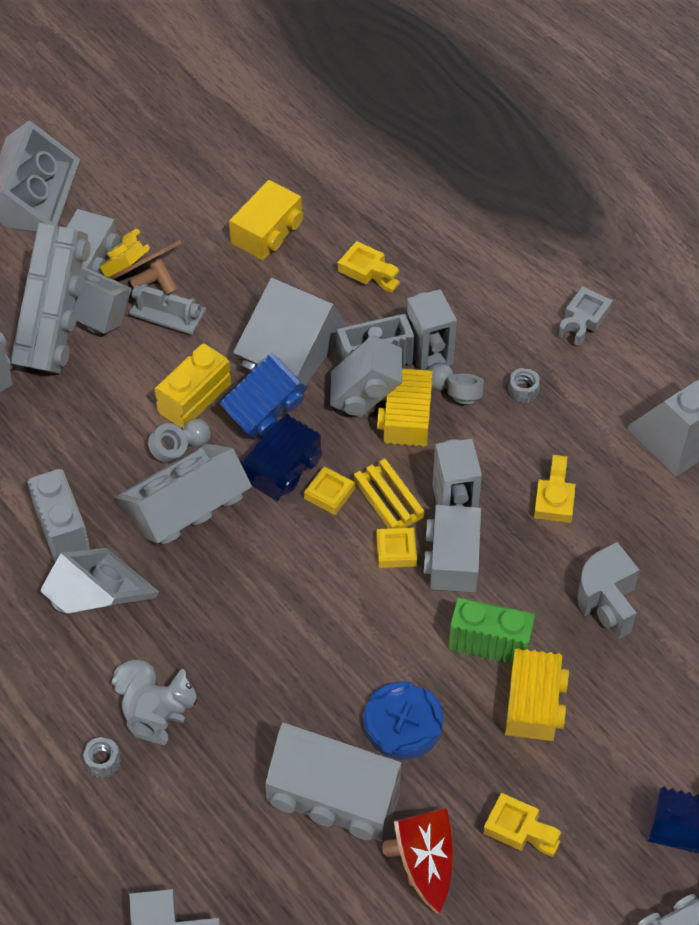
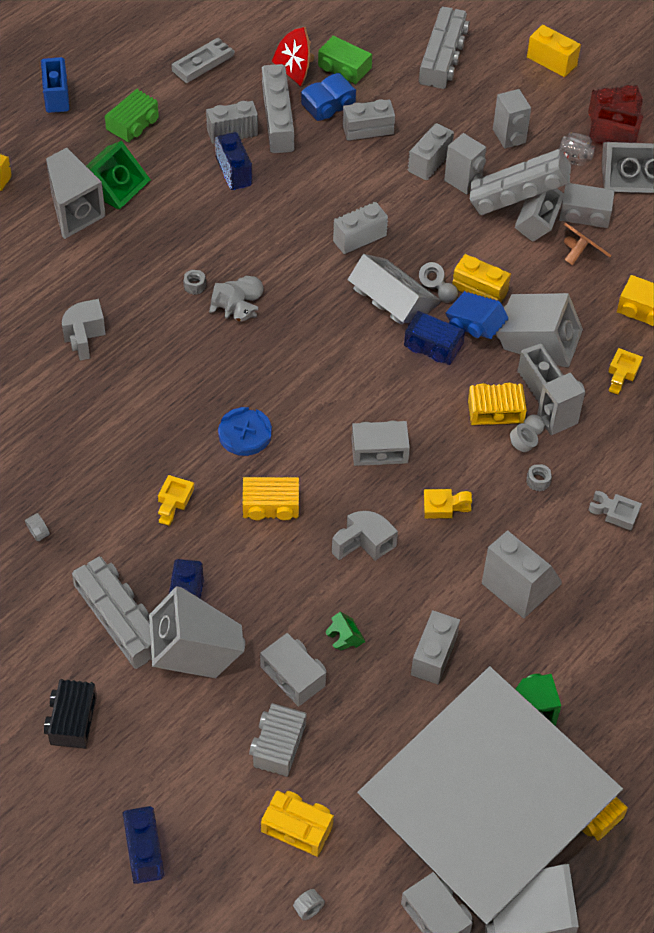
camera: 80 degrees right, 0 degrees up
light grey slope [40,548,159,614] -> none
yellow plate [99,229,150,278] -> none
light grey hinge [129,283,207,335] -> none
light grey slope [265,722,402,842] -> none
yellow tile [304,466,355,515] -> none
light grey brick [330,335,402,418] -> none
yellow tile [354,458,424,529] -> none
yellow tile [376,528,417,568] -> none
red shield [382,808,453,914] -> none
light grey brick [432,439,482,508] -> none
bright green brick [448,597,535,664] -> none

